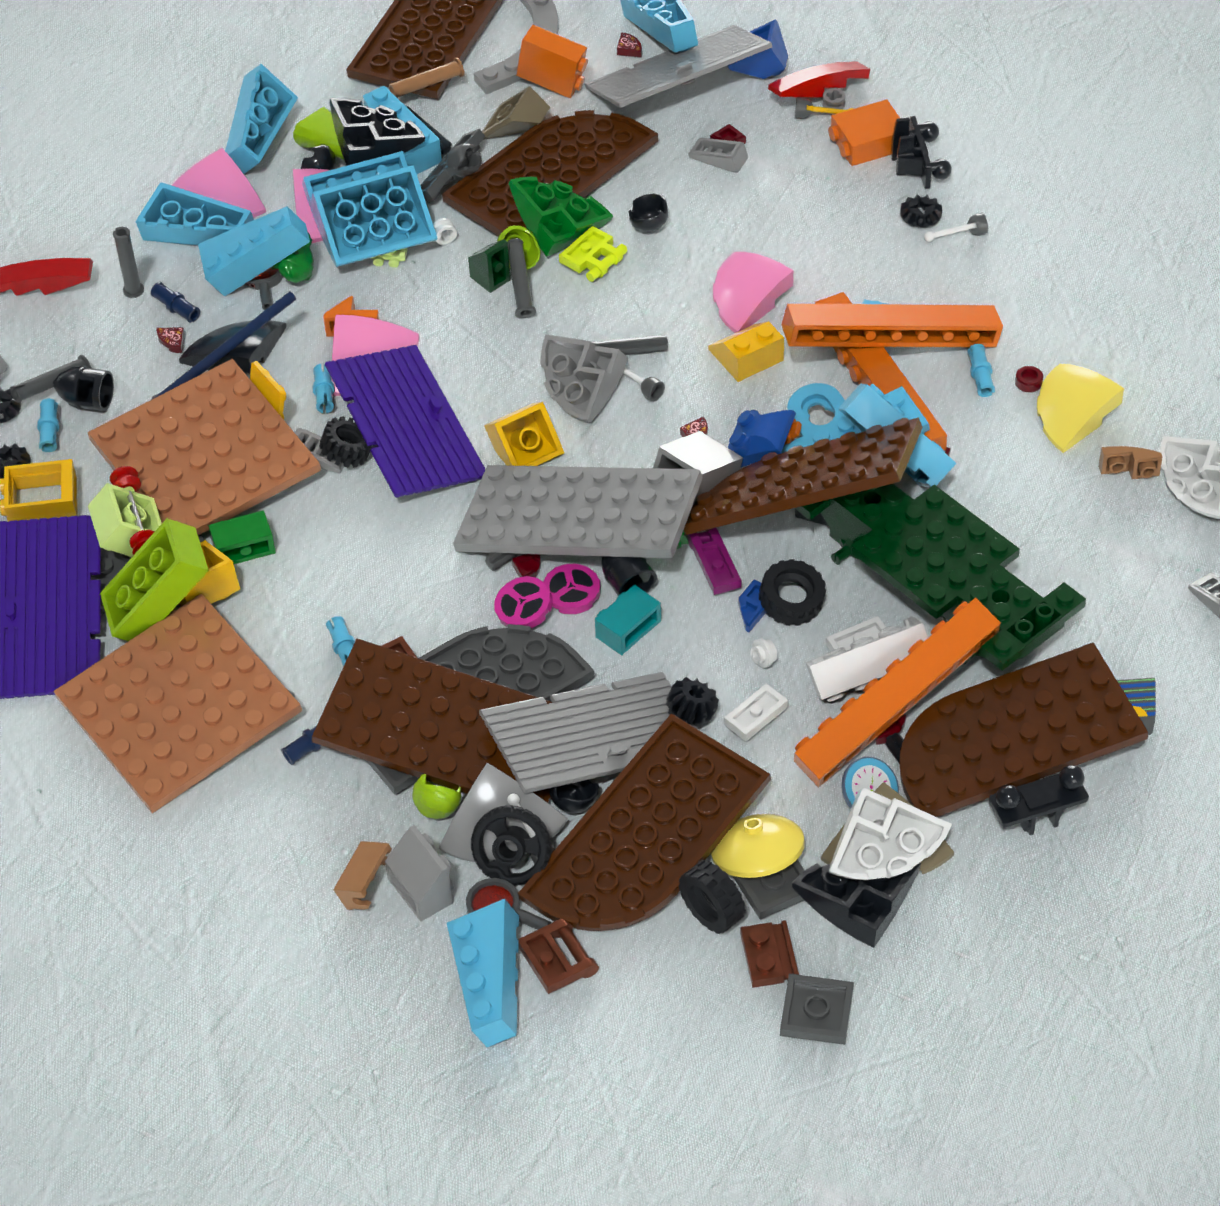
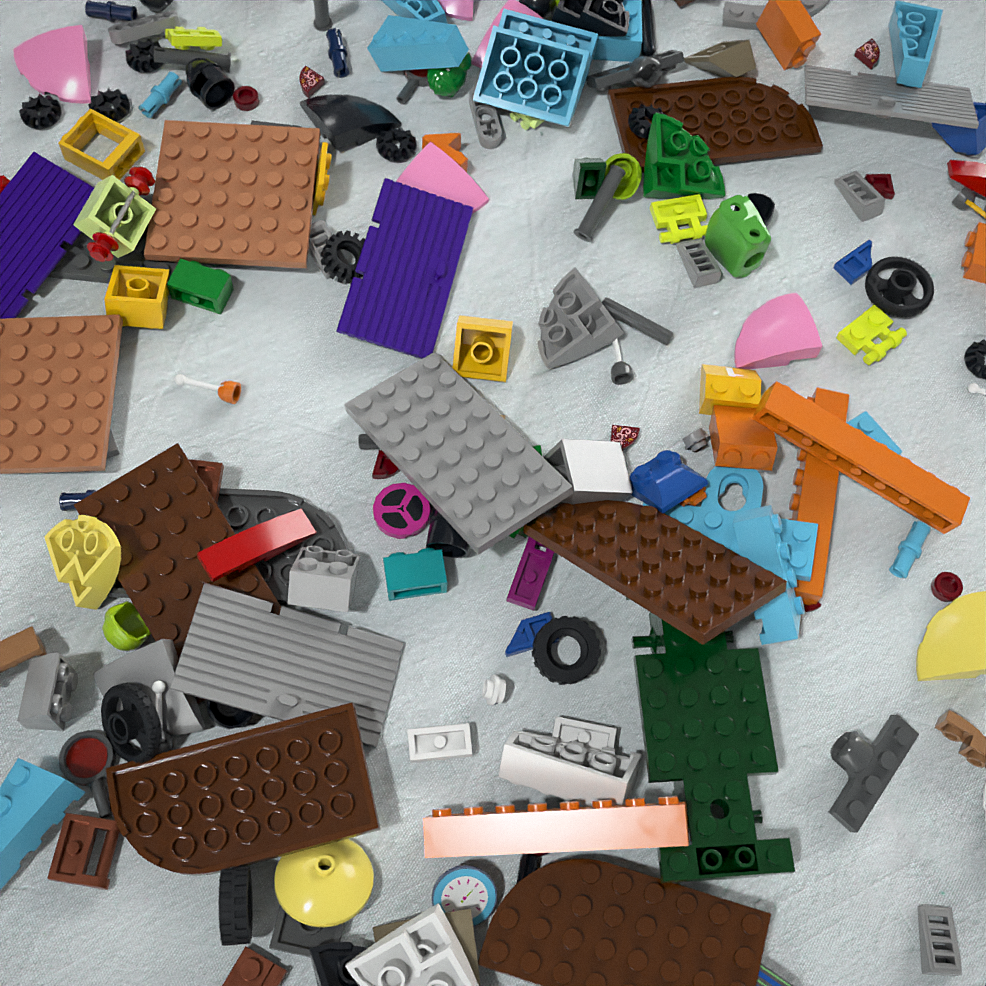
camera: 30 degrees right, 15 degrees up
lime brick [100,518,209,641] -> none
dark blue piece [151,291,296,400] -> none
medium azure pin [312,364,335,413] -> none
medium azure pin [326,616,355,667] -> none
white bush [433,218,457,245] -> none
dark pink tile [494,576,553,629] -> none
black gear [666,677,719,728] -> none
none -> light yellow brick [44,515,121,610]
none -> neon yellow plate [165,26,222,50]
none -> hinge [175,374,241,404]
none -> red slope [197,508,317,582]
none -> dark red tile [233,86,259,111]
none -> light grey slope [287,546,360,612]
none -> black gear [376,126,416,162]
none -> light grey beam [469,85,502,149]
none -> black gear [628,104,667,139]
none -> light grey slope [676,238,721,288]
none -> light grey plate [682,428,709,452]
none -> bright green piece [705,195,771,278]
none -> orange brick [709,405,778,471]
none -> dark grey plate [828,714,919,833]
none -> blue tile [833,239,872,285]
none -> neon yellow plate [836,305,907,365]
none -> black wheel [865,256,934,318]

